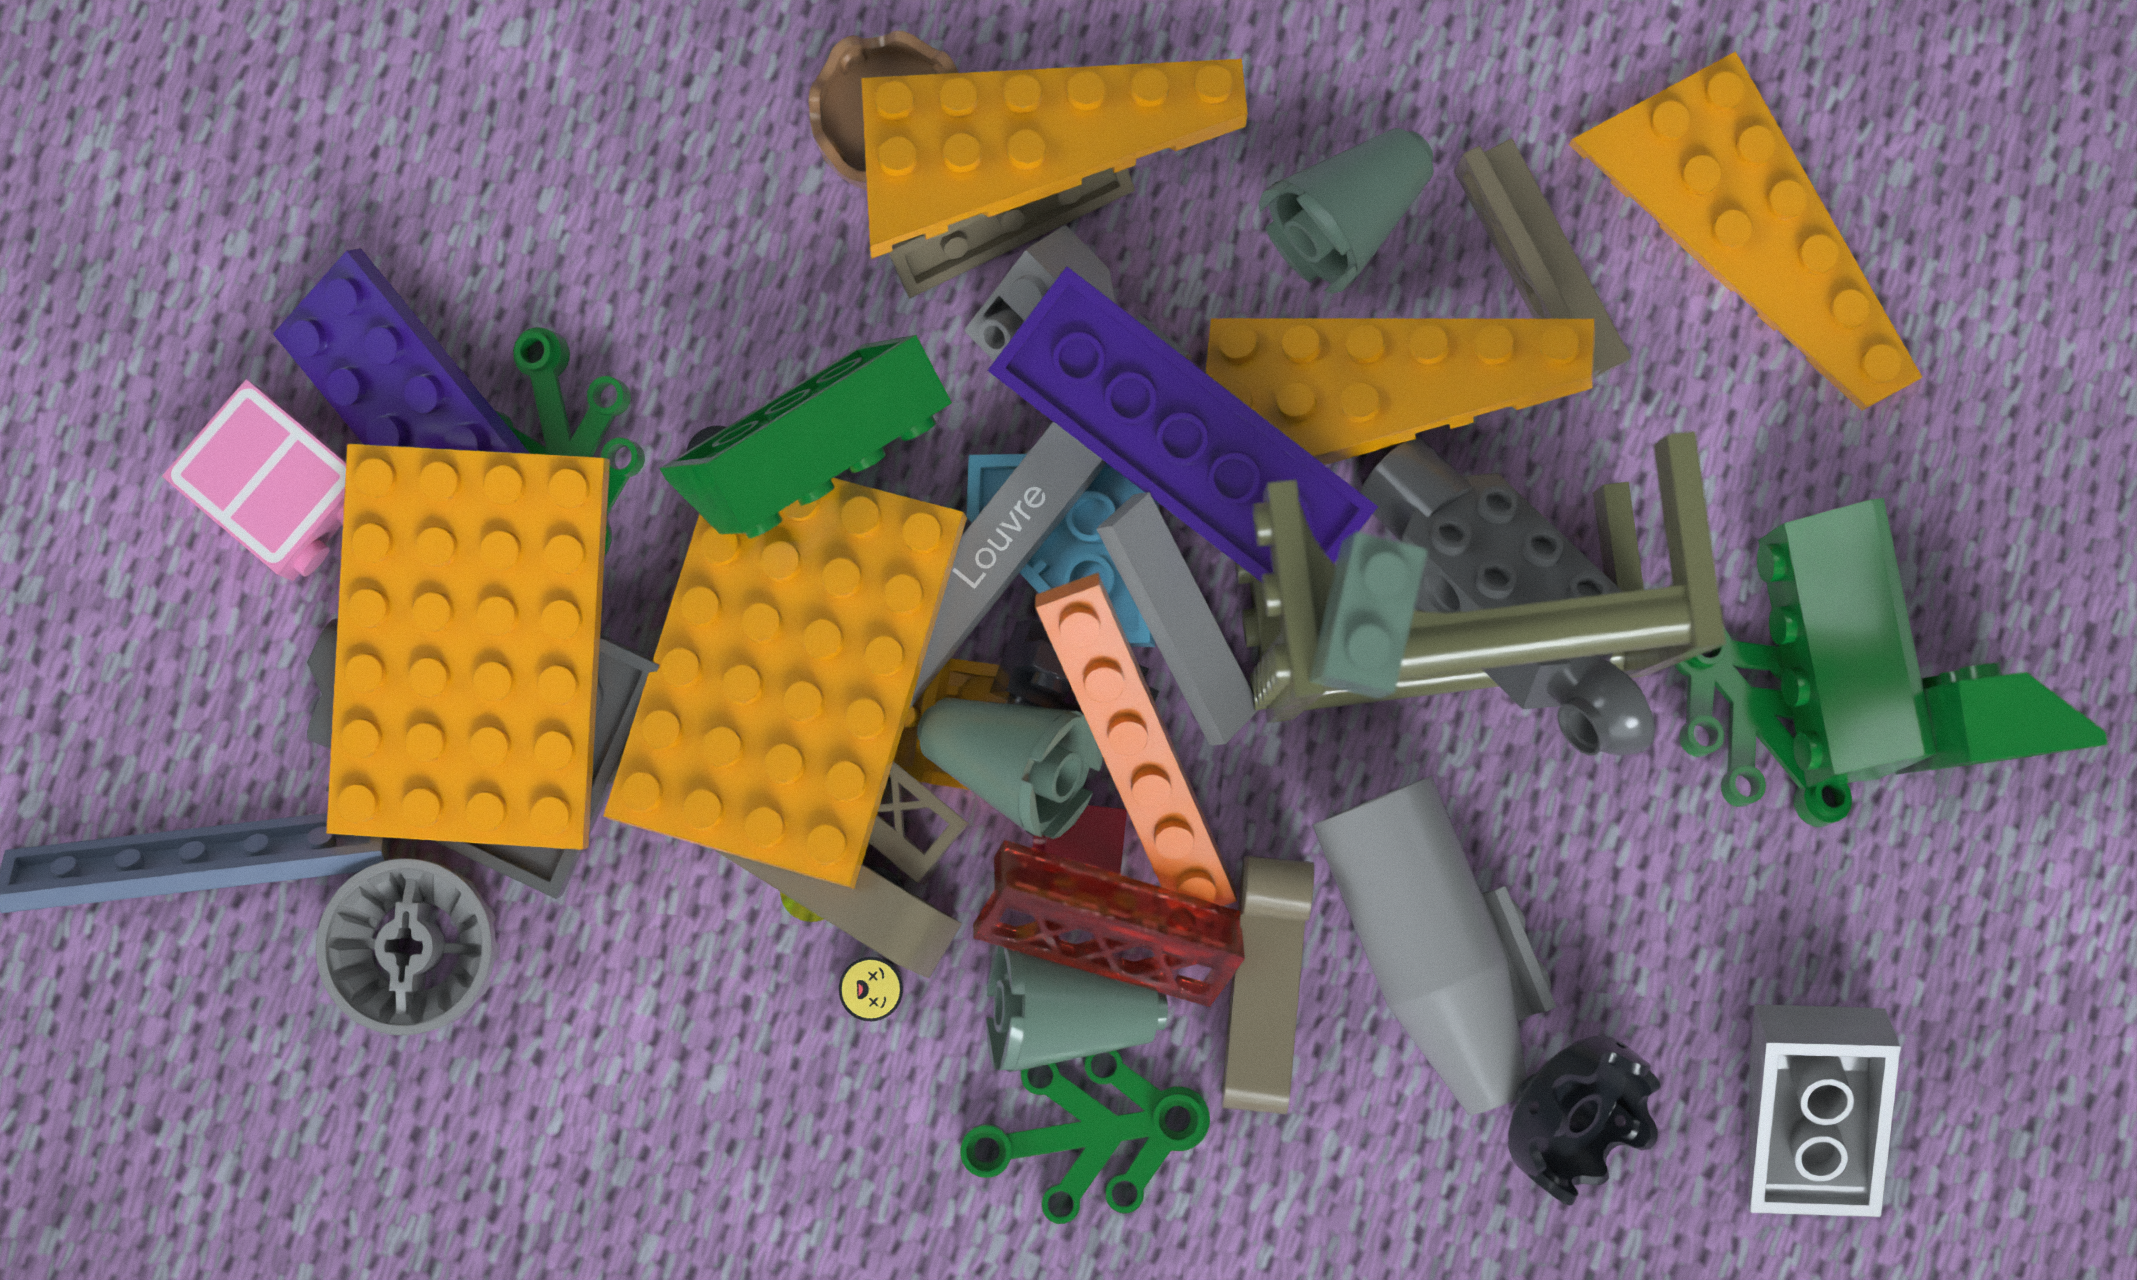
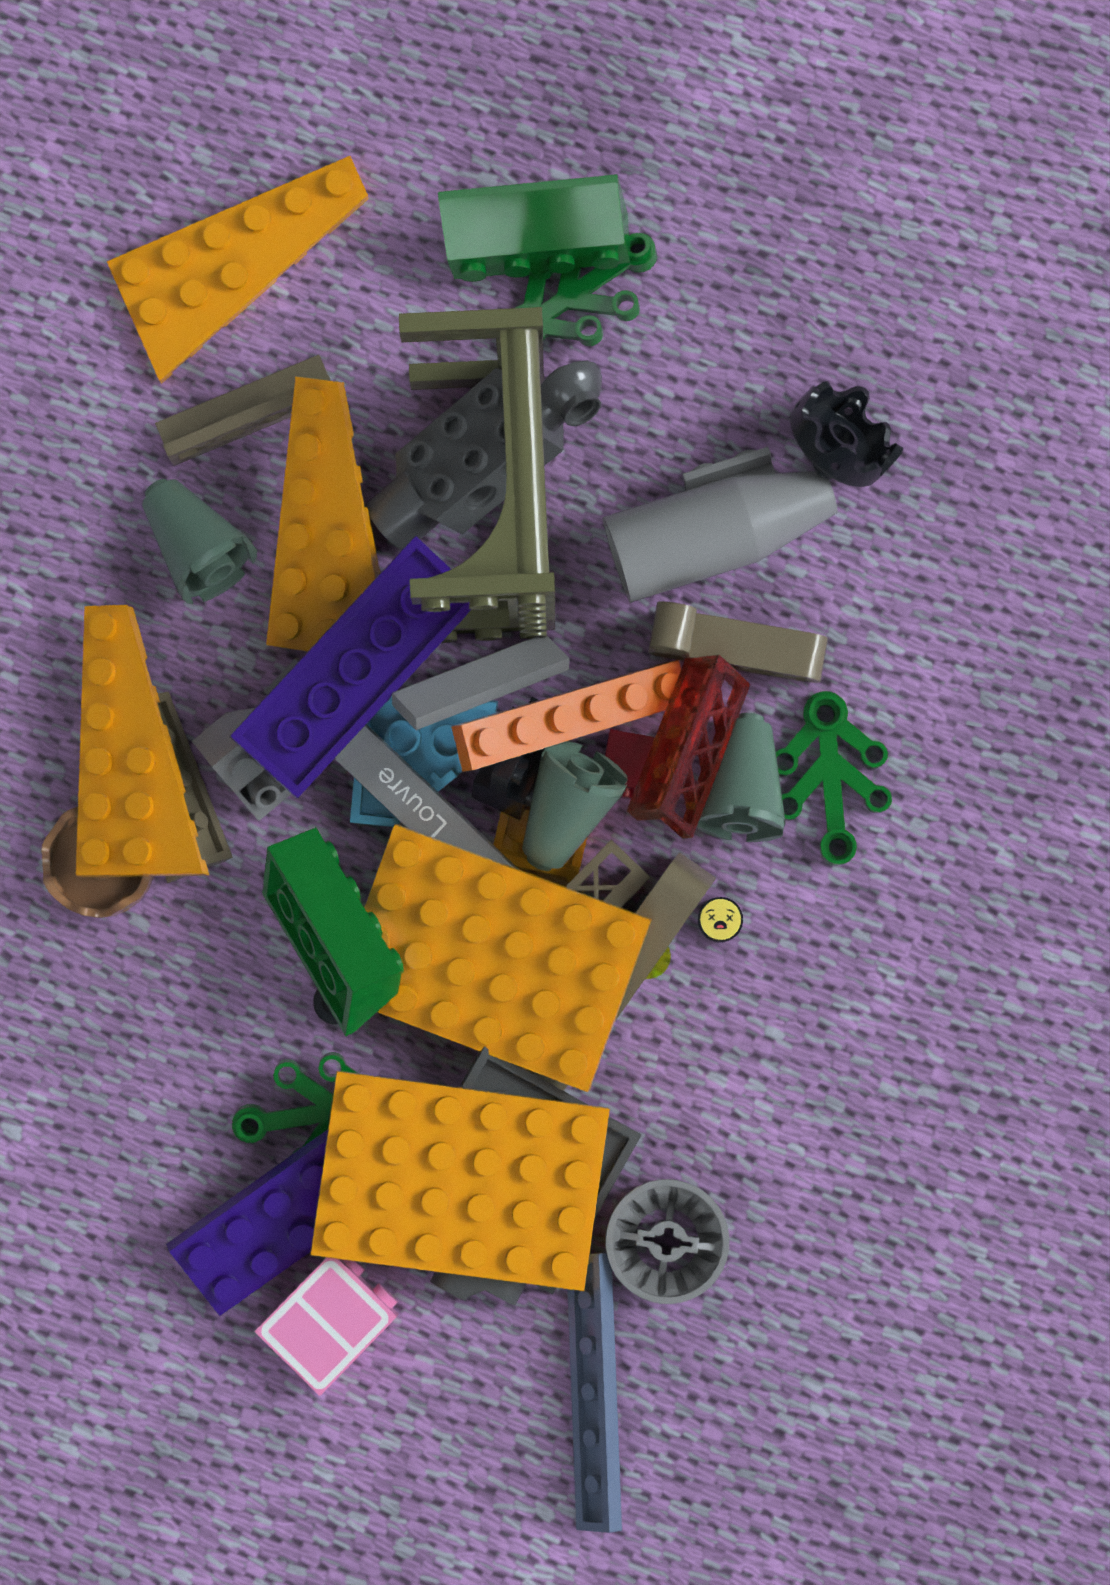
camera: 85 degrees left, 0 degrees up
sand green brick [1309,532,1427,699] -> none
light grey slope [1749,1004,1901,1217] -> none
green slope [1895,662,2108,775] -> none

